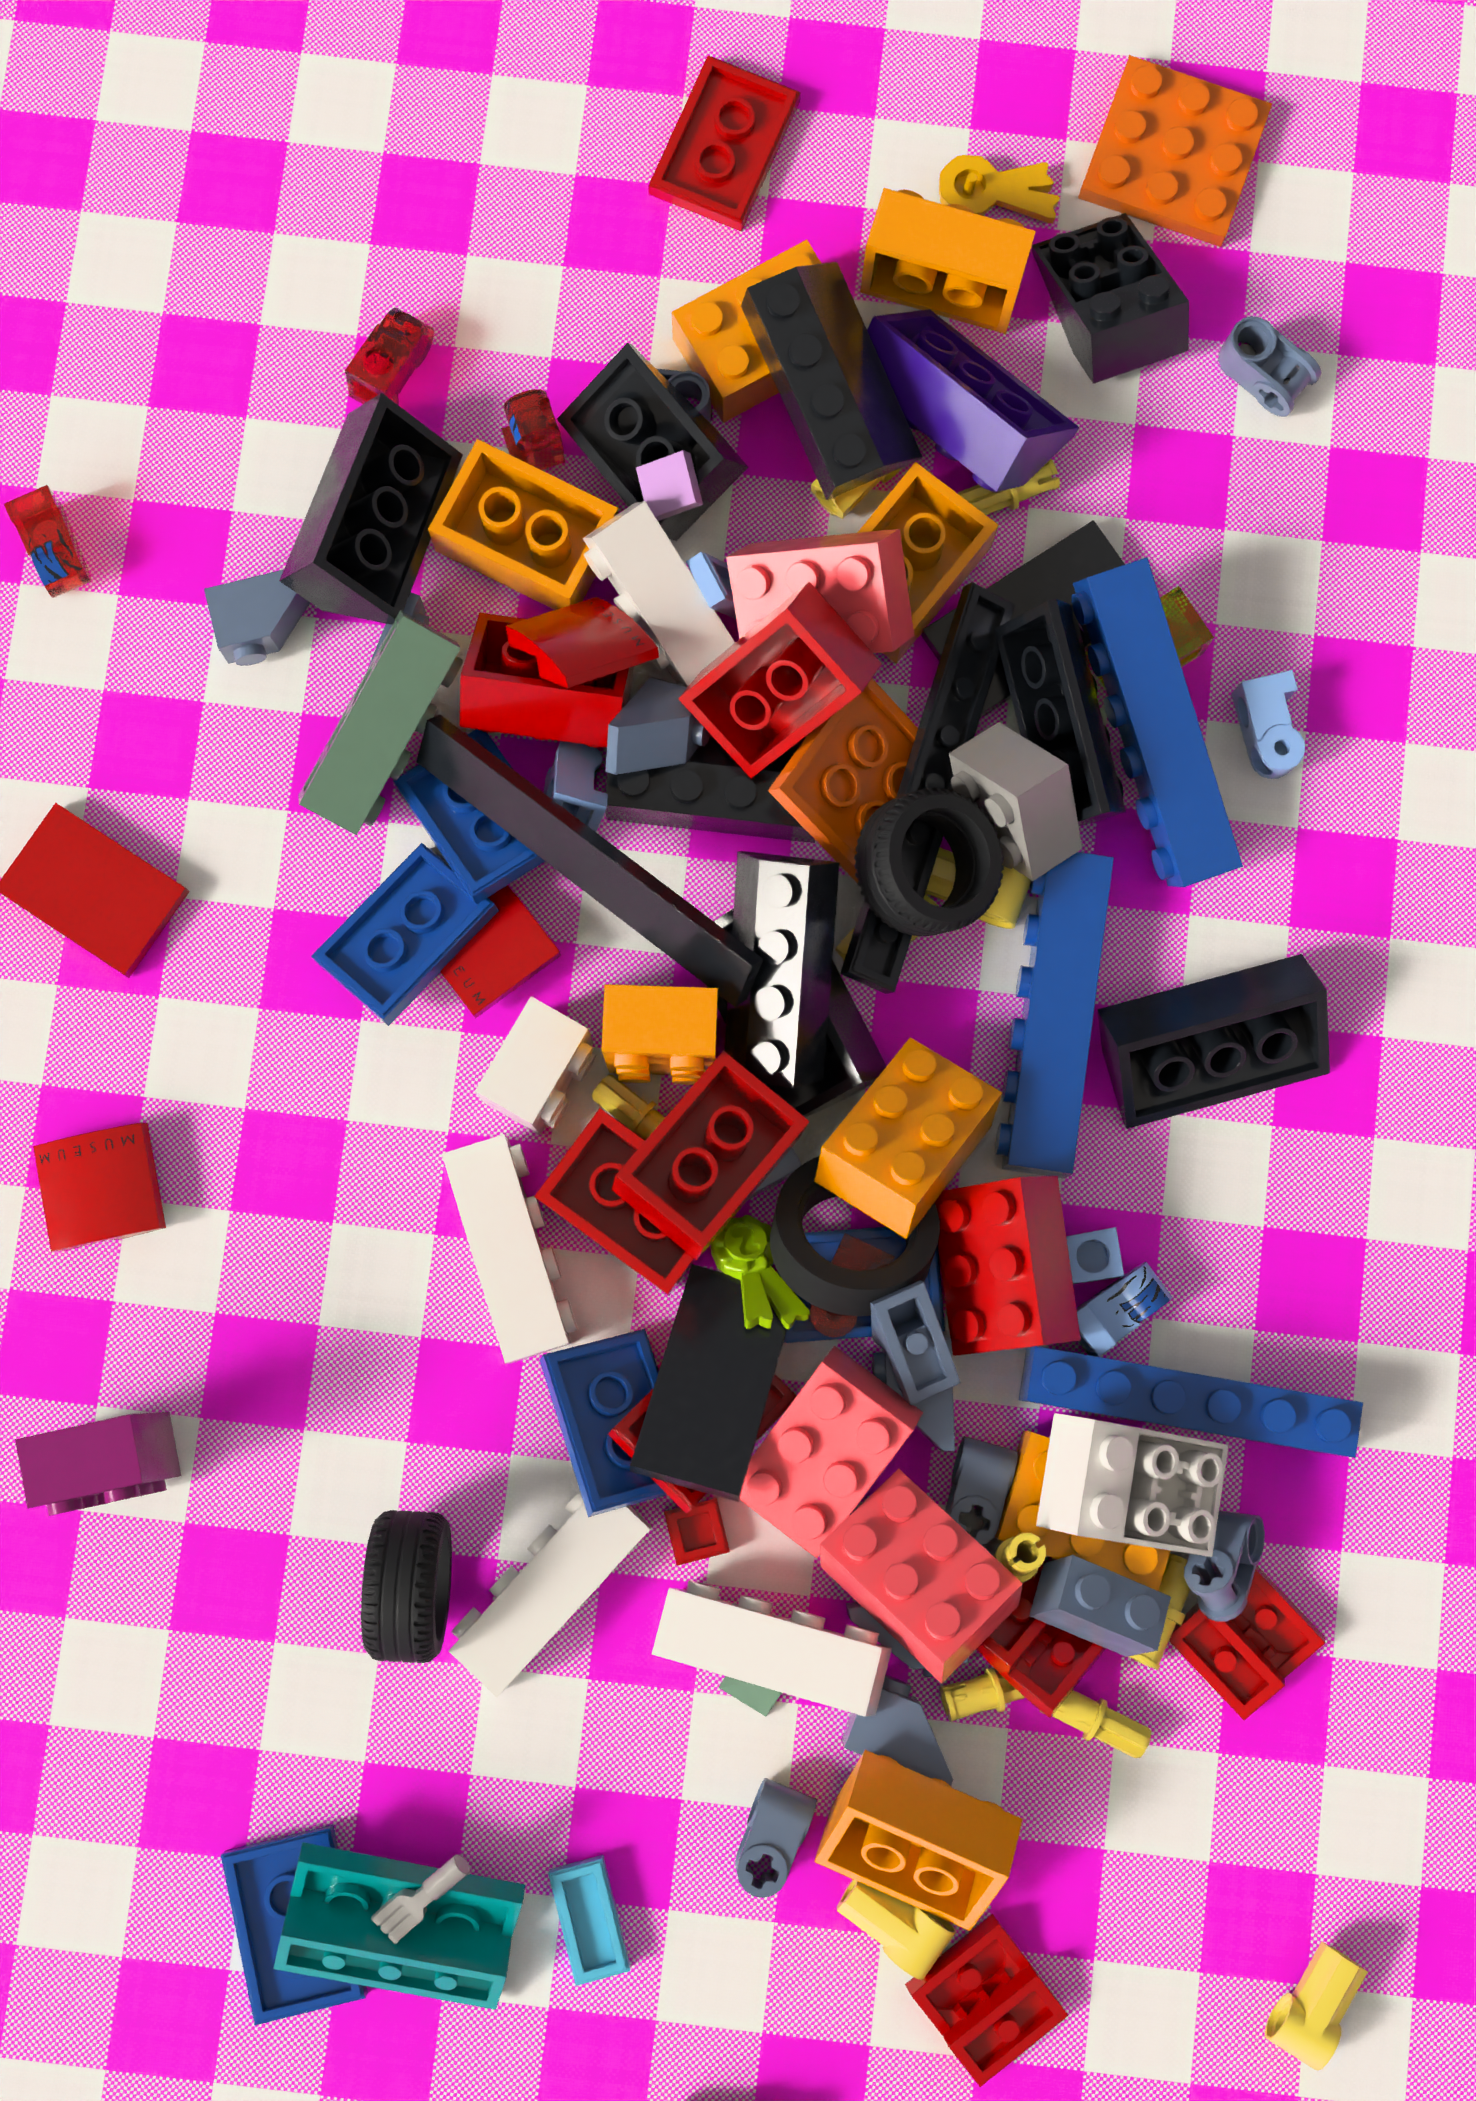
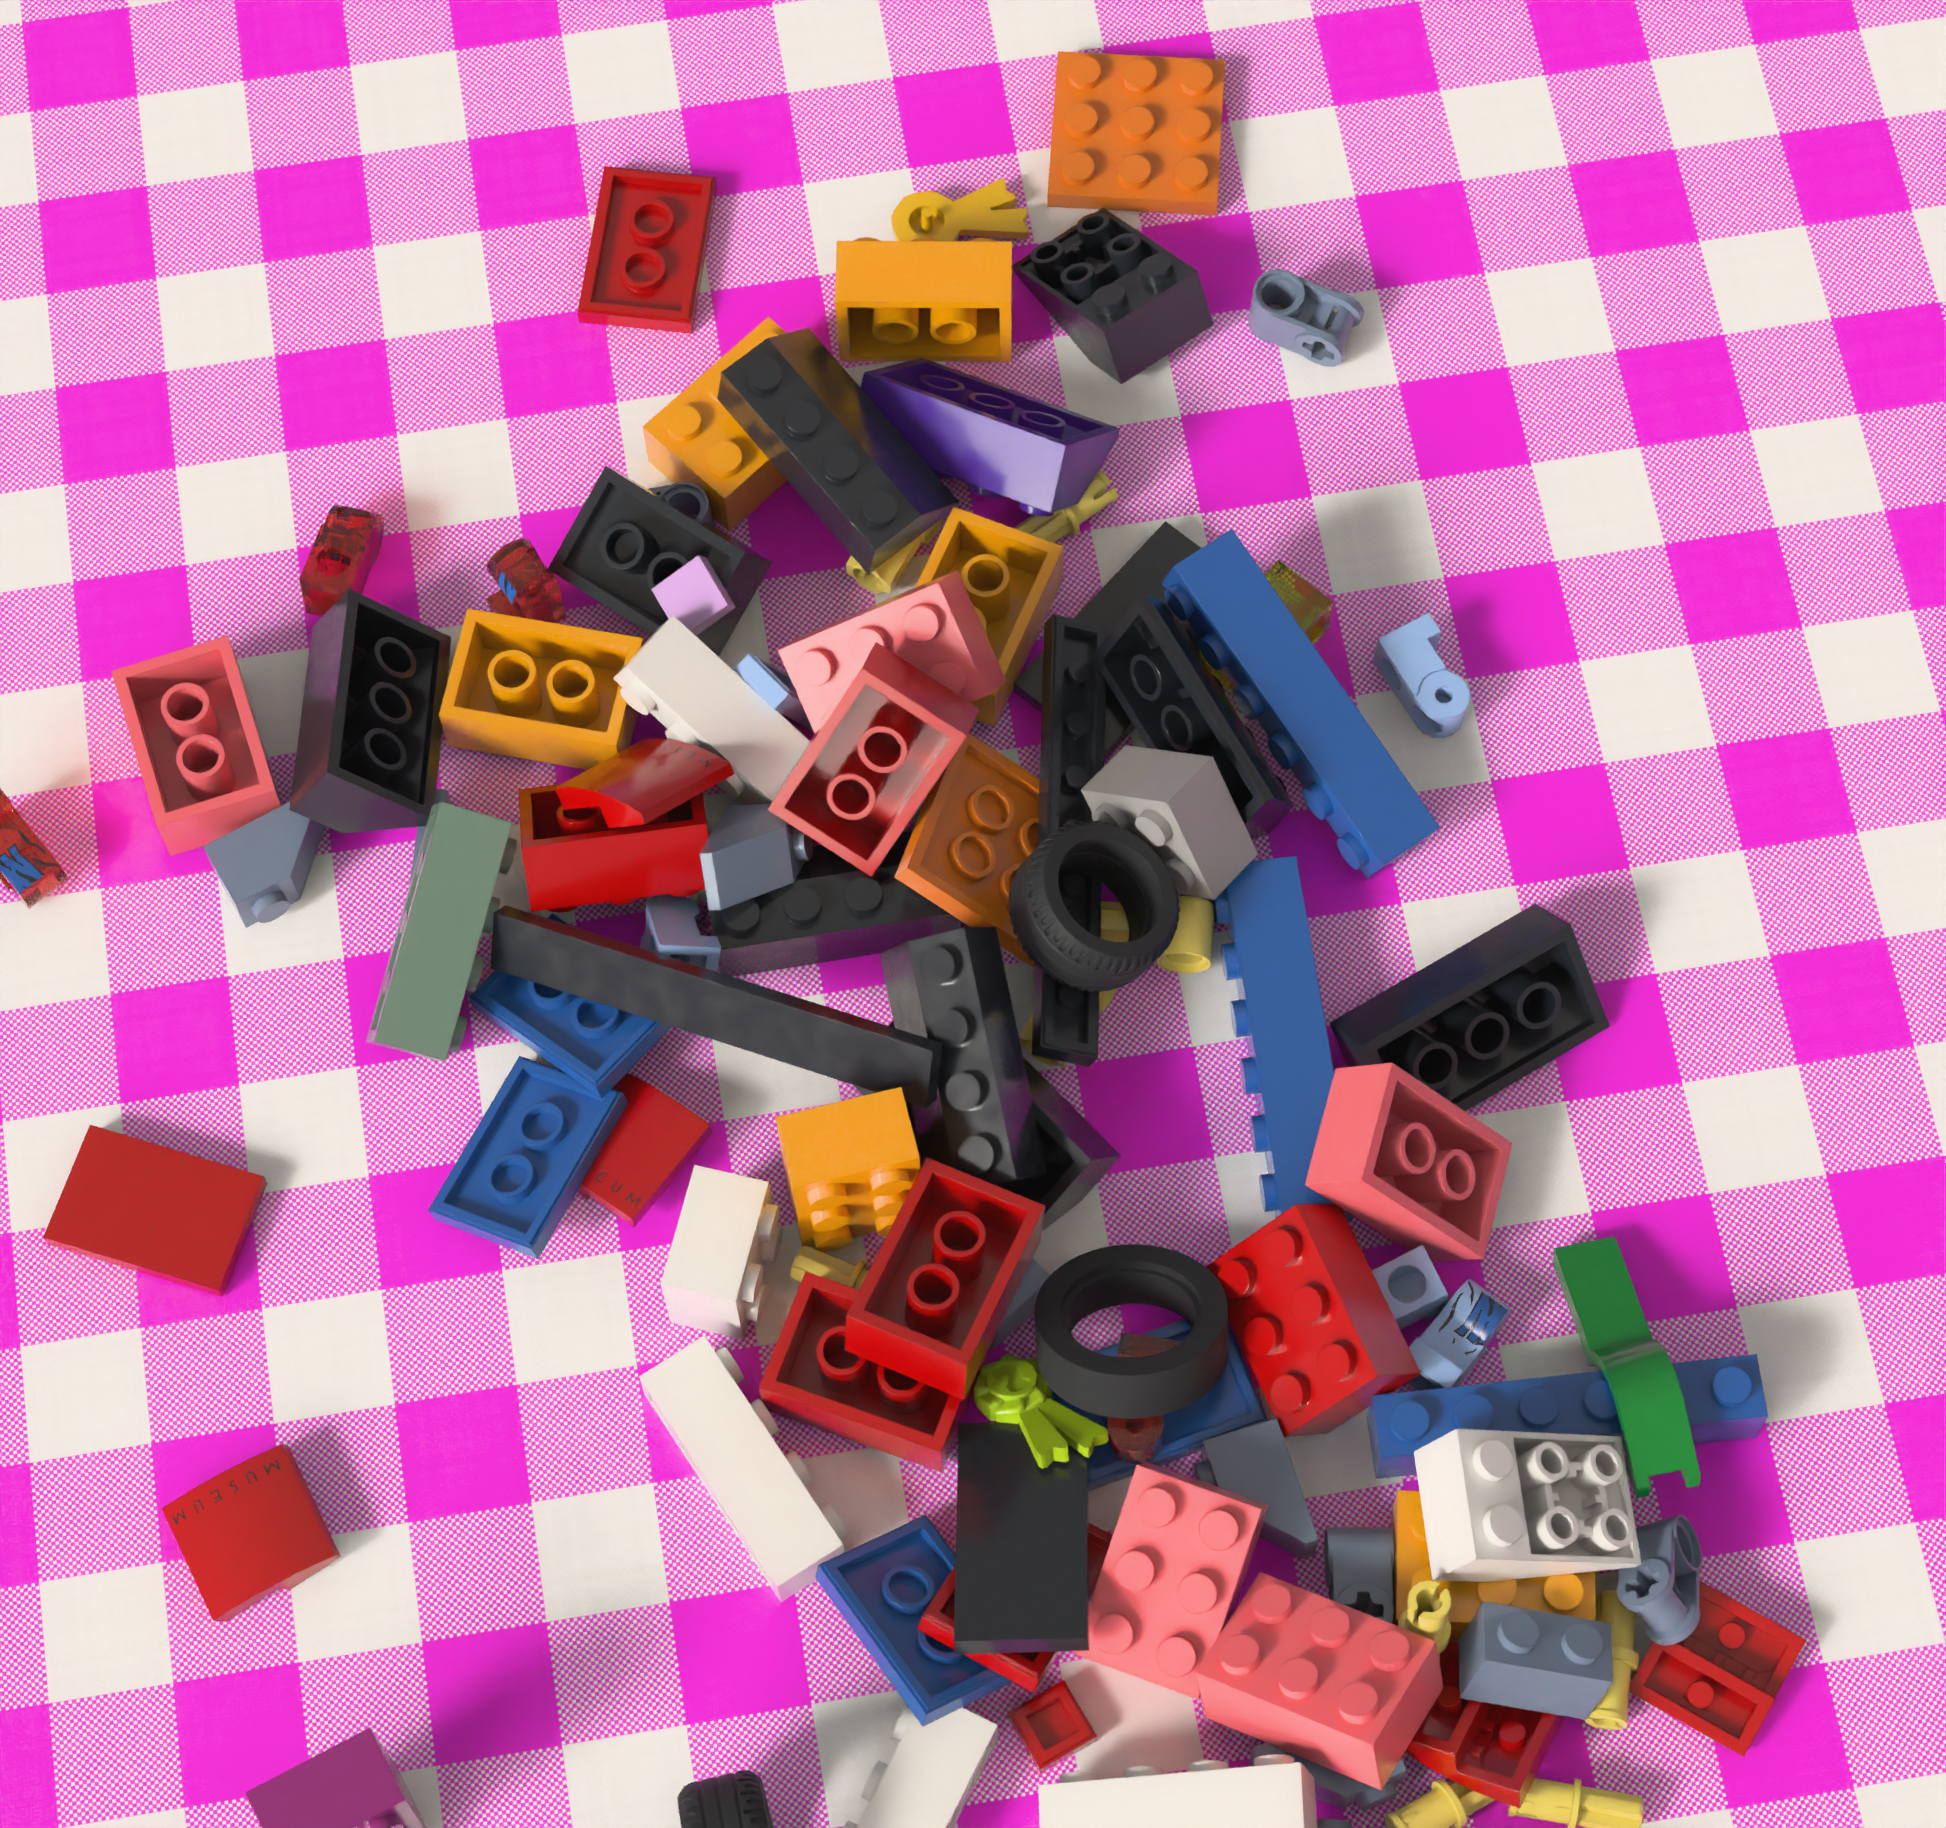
camera: 10 degrees left, 15 degrees down
light orange brick [814,1037,1002,1239] -> none
sand blue slope [870,1280,961,1405] -> none
none -> coral brick [111,635,282,856]
none -> coral brick [1305,1063,1512,1262]
none -> green piece [1553,1236,1701,1498]

